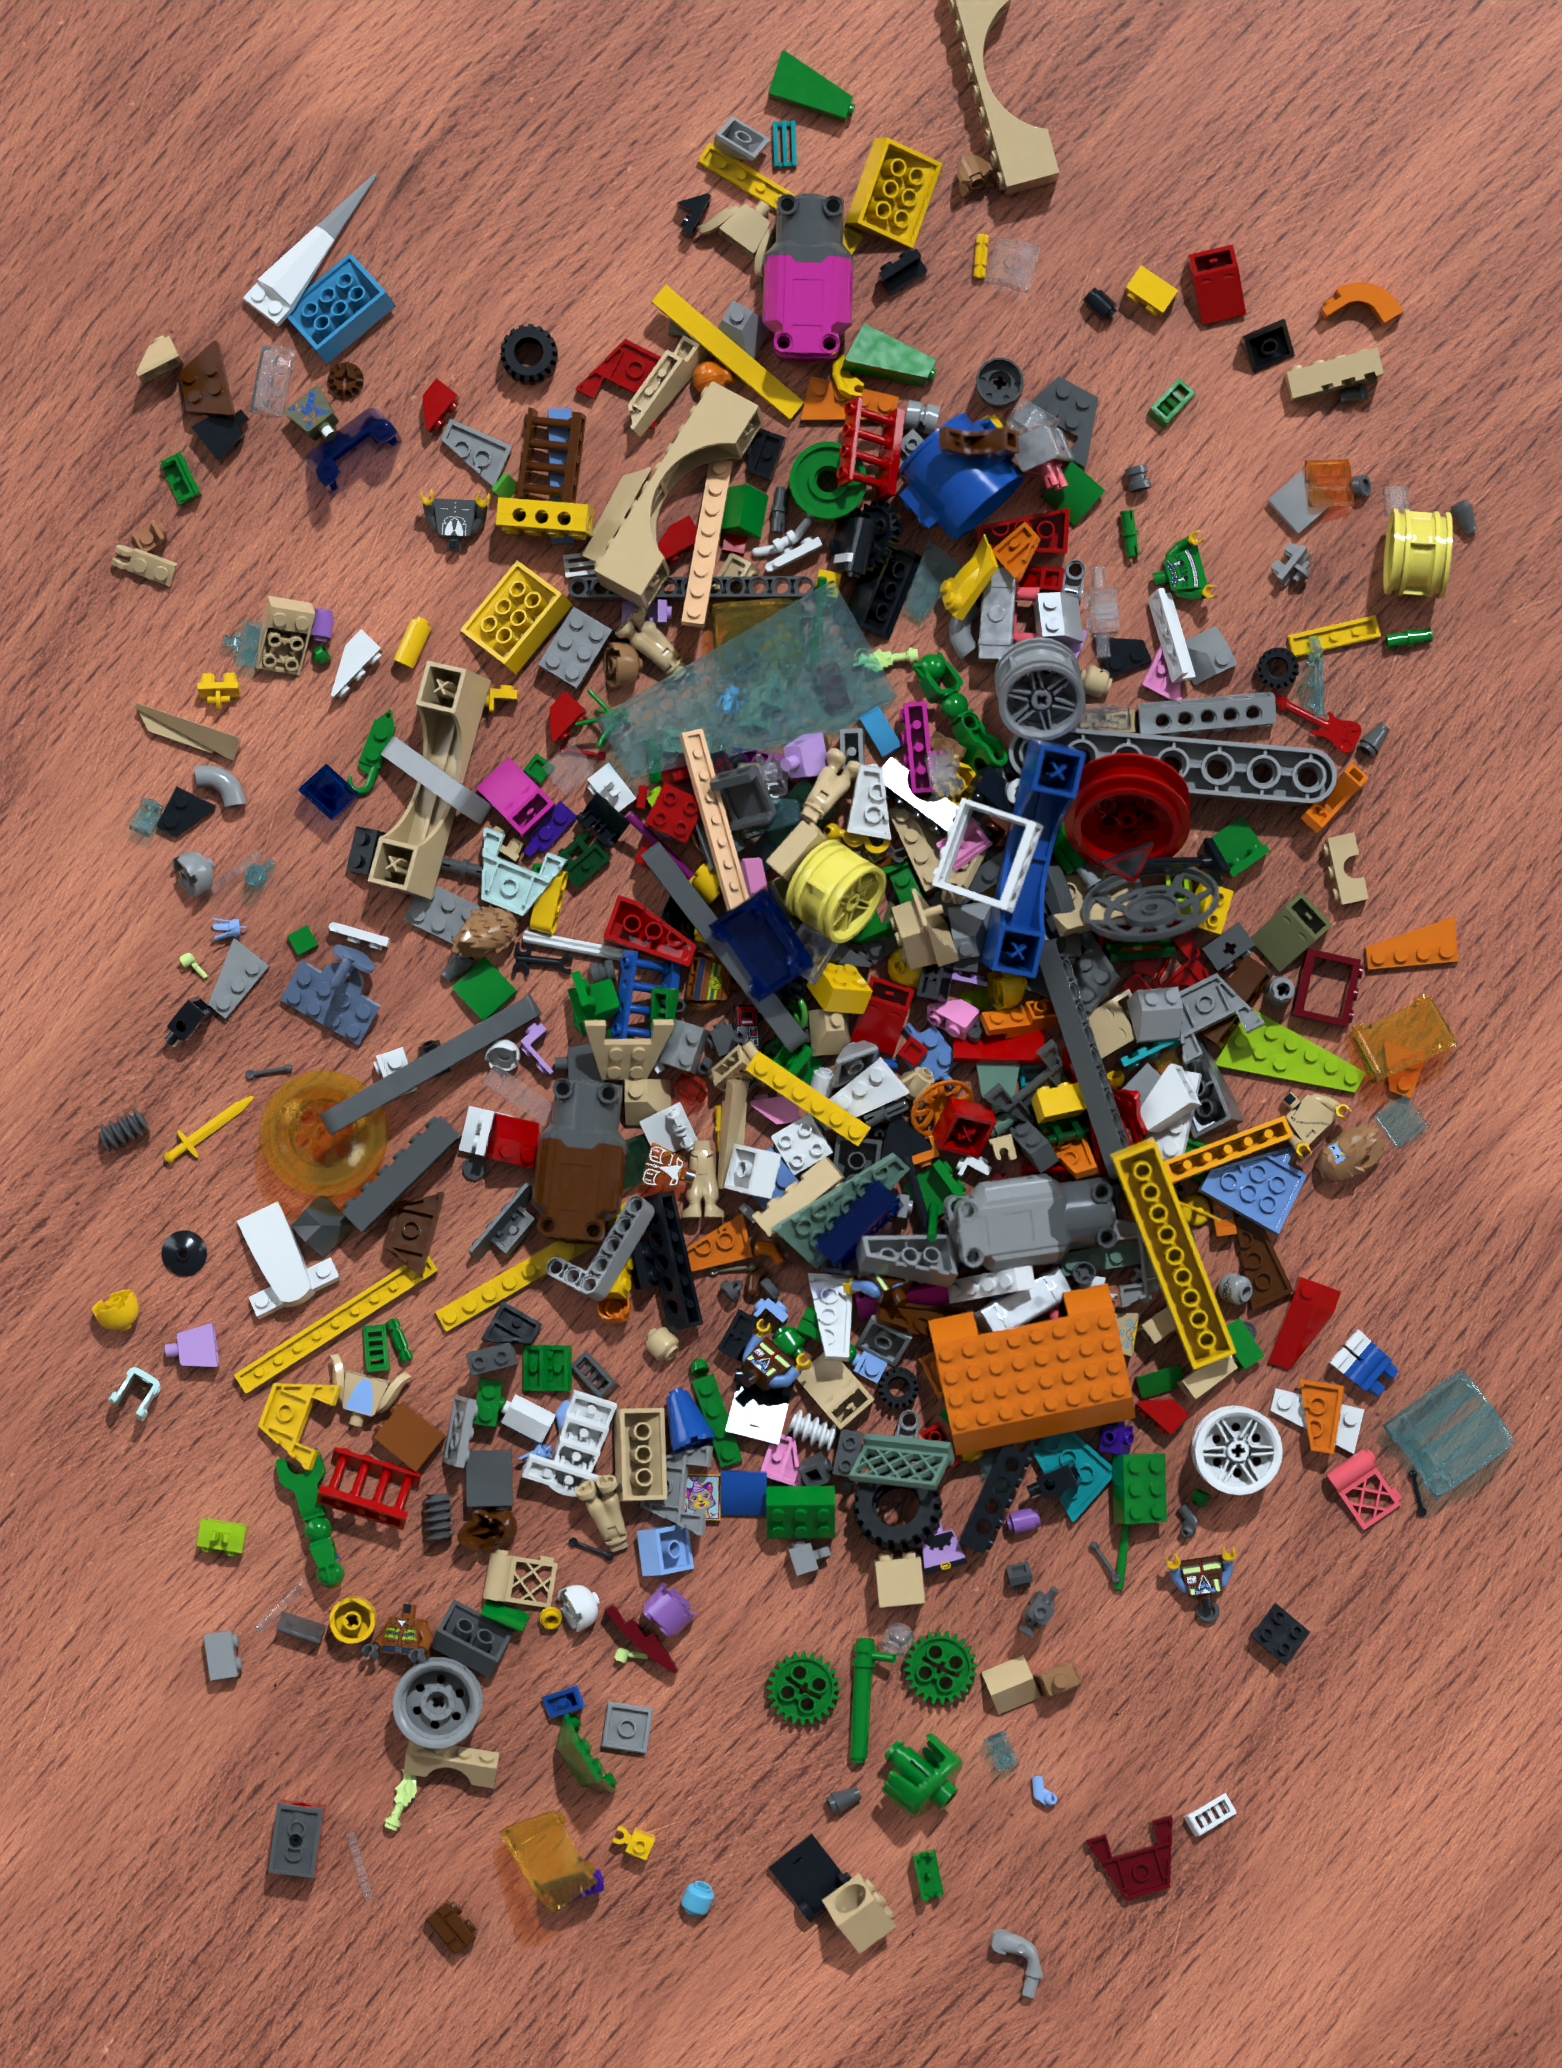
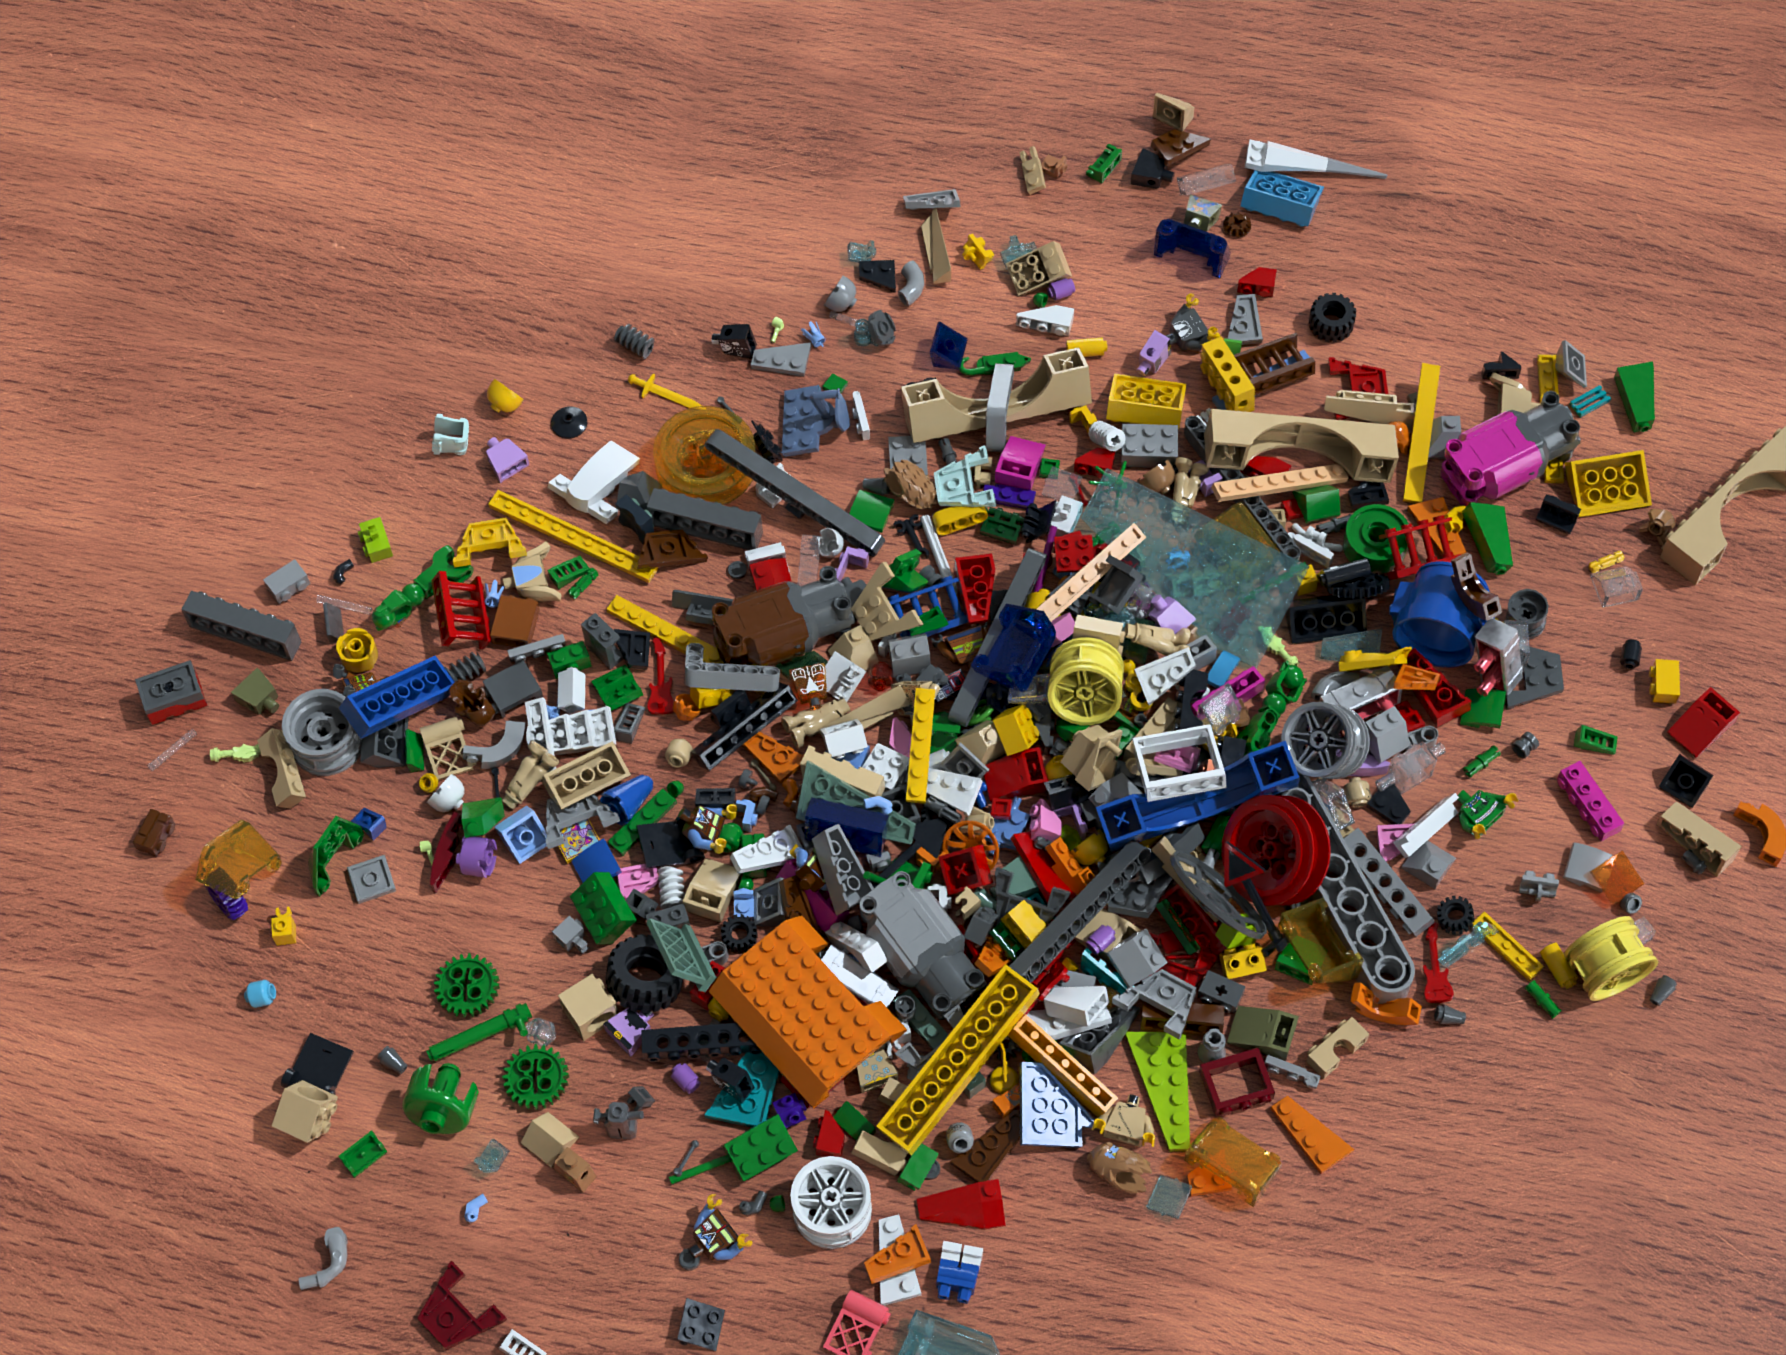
camera: 65 degrees right, 25 degrees down
none -> dark grey brick [181,591,302,661]
none -> olive torso [231,668,279,714]
none -> black arm [332,559,354,584]
none -> blue brick [339,656,454,739]
none -> green slope [461,797,505,838]
none -> light grey arch [463,721,525,769]
none -> light blue piece [485,580,504,608]
none -> black brick [615,494,654,544]
none -> red piece [647,637,674,715]
none -> black hinge [751,420,783,464]
none -> light blue arm [863,796,893,814]
none -> dark grey tile [868,310,896,346]
none -> light grey wing [903,189,961,210]
none -> medium lavender brick [1086,925,1116,955]
none -> white piece [1088,421,1126,451]
none -> lavender torso [1136,330,1171,376]
none -> light grey hinge [1265,1055,1321,1089]
none -> clear yellow windscreen [1278,897,1364,983]
none -> yellow brick [1540,943,1578,989]
none -> dark pink brick [1557,761,1624,841]

